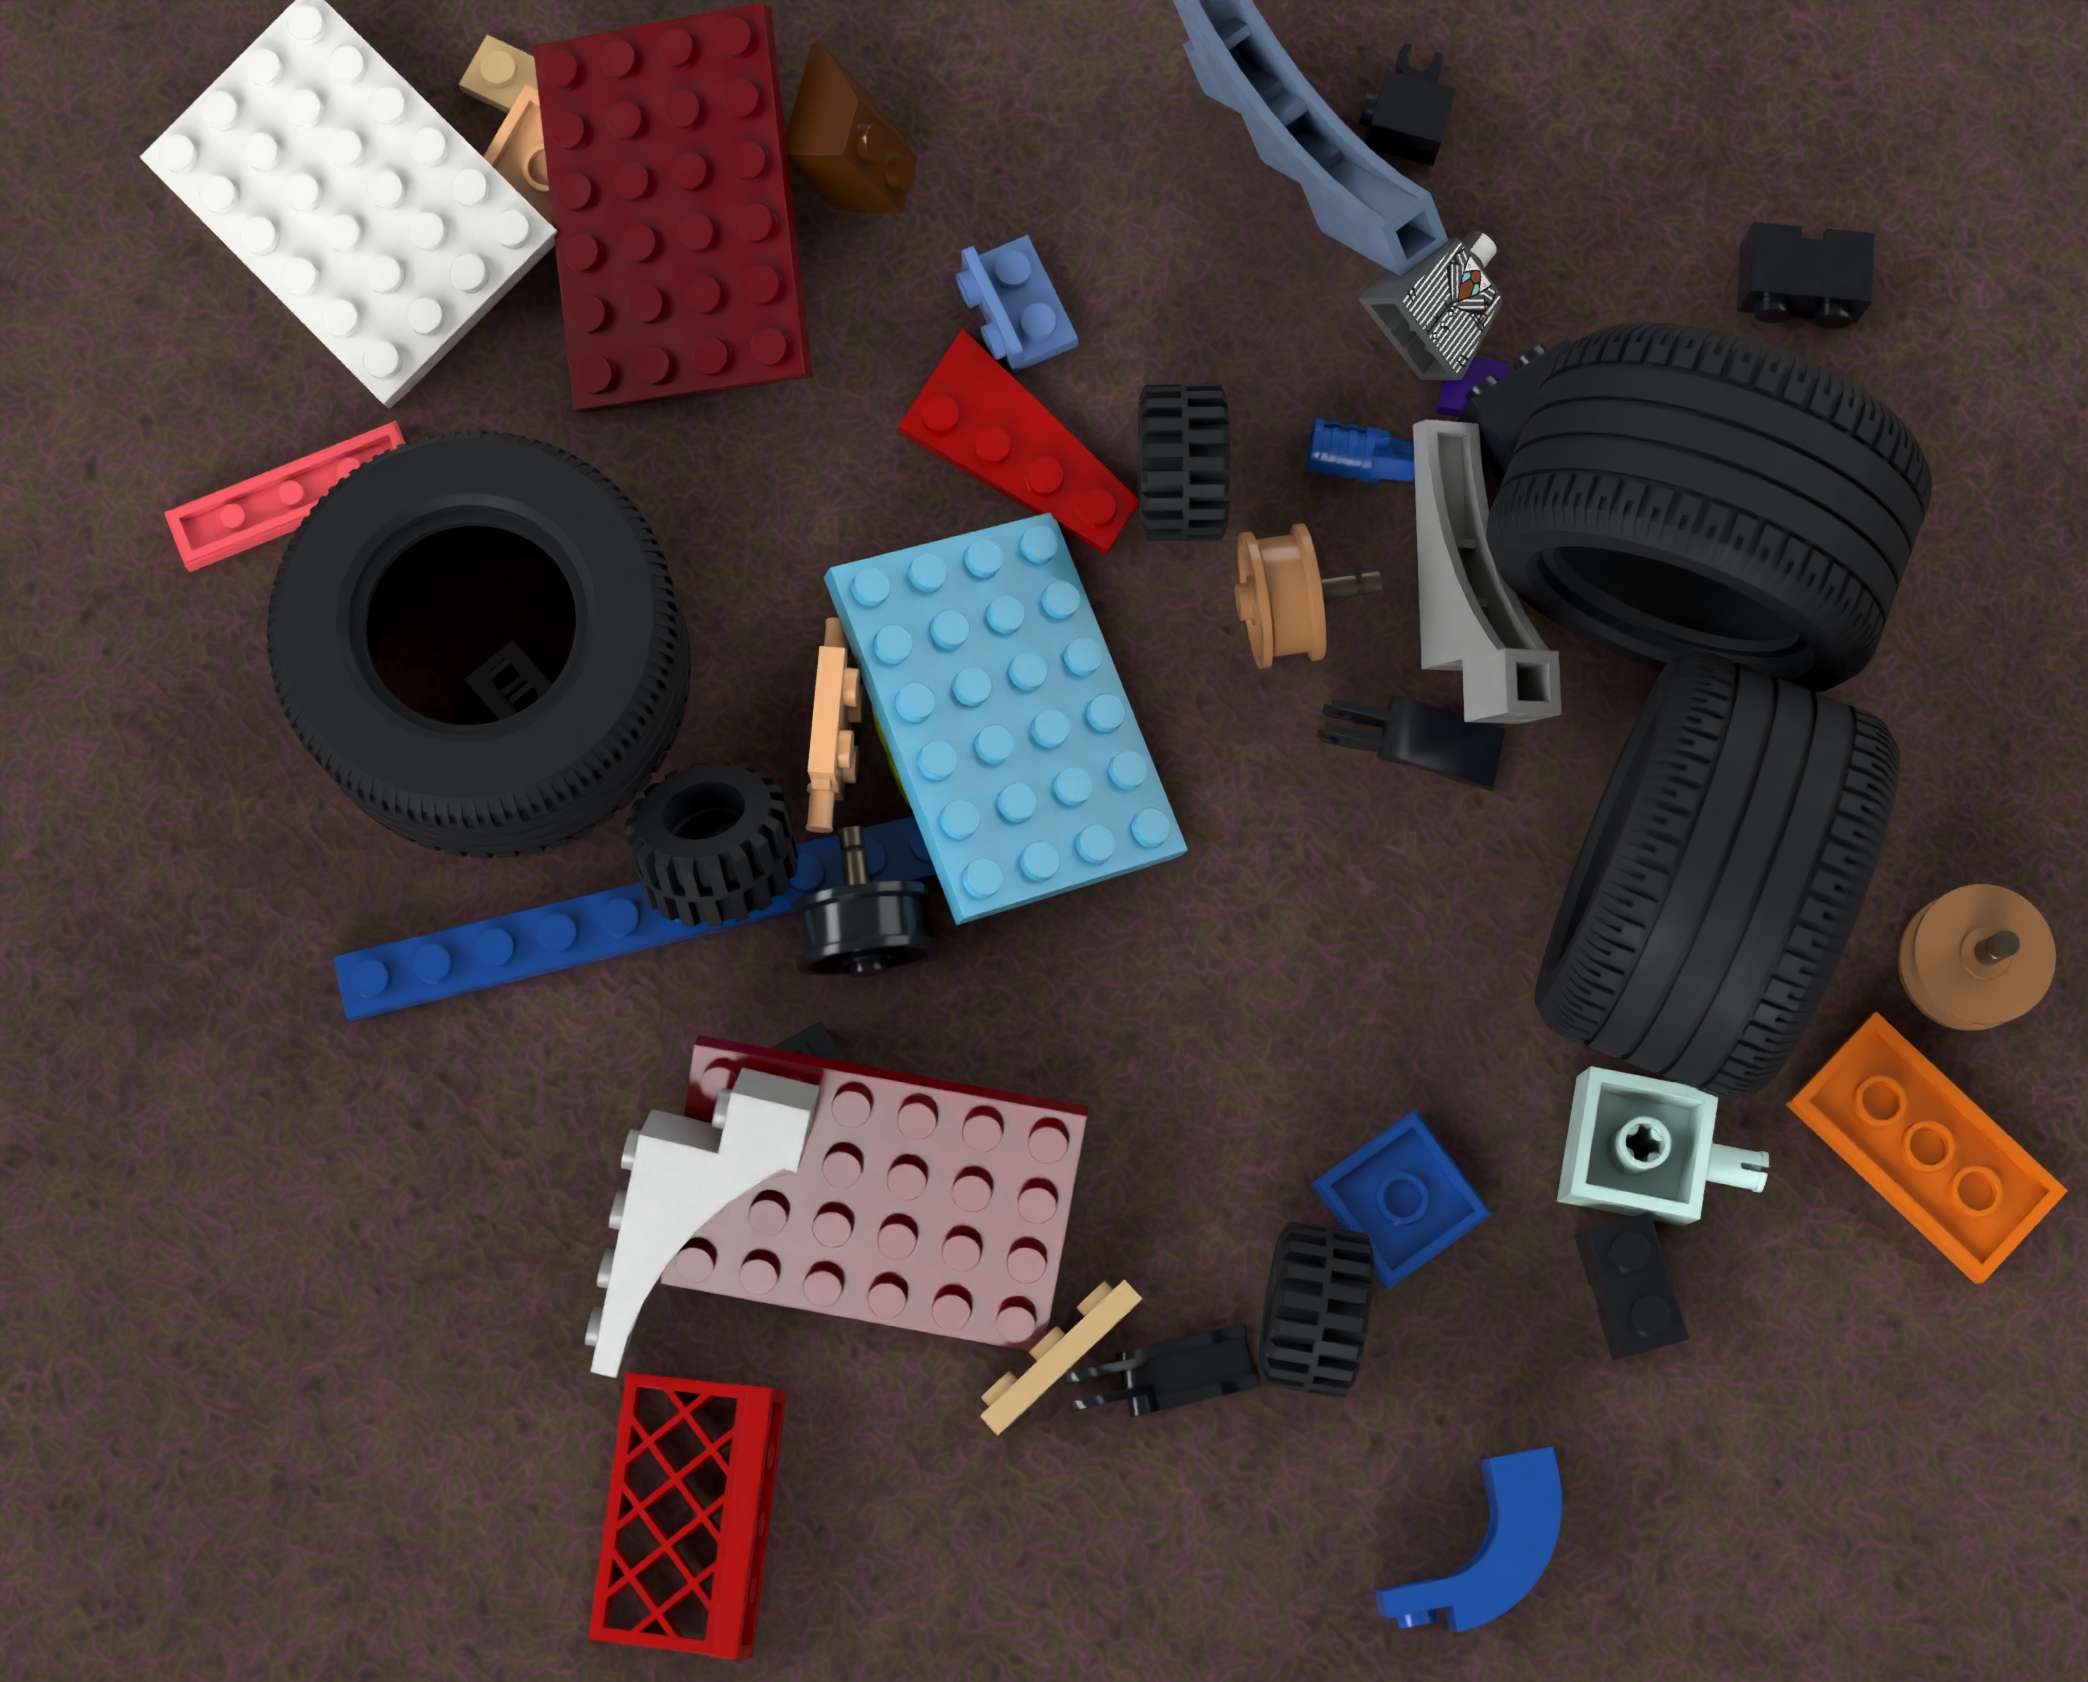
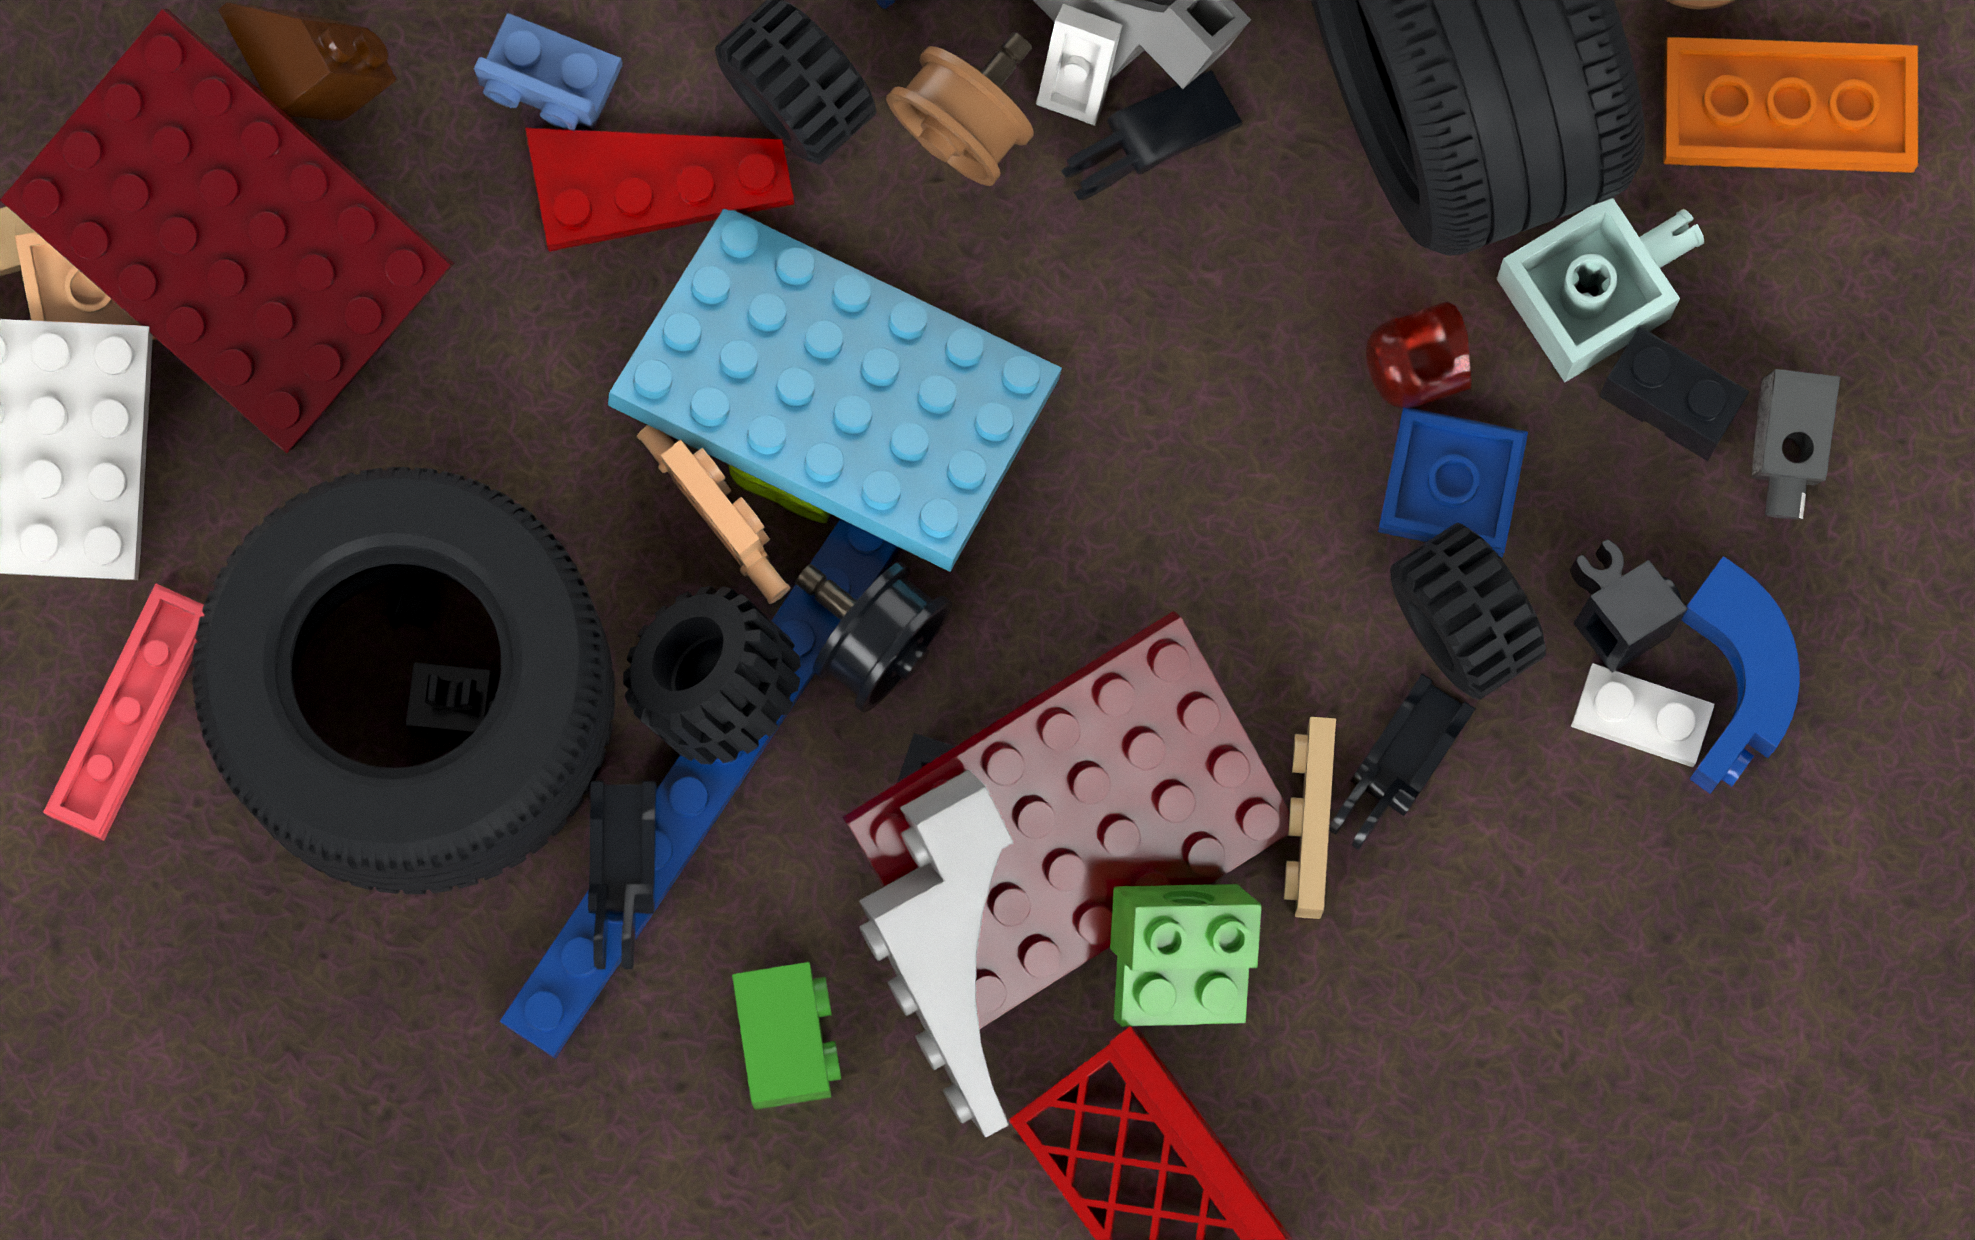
camera: 35 degrees left, 0 degrees up
none -> black arm [588,781,656,969]
none -> bright green brick [732,962,842,1110]
none -> white plate [1036,4,1122,125]
none -> brick [1110,884,1261,1026]
none -> clear red helmet [1366,301,1472,408]
none -> black brick [1570,539,1688,673]
none -> white plate [1571,663,1715,767]
none -> dark grey torso [1752,369,1840,520]

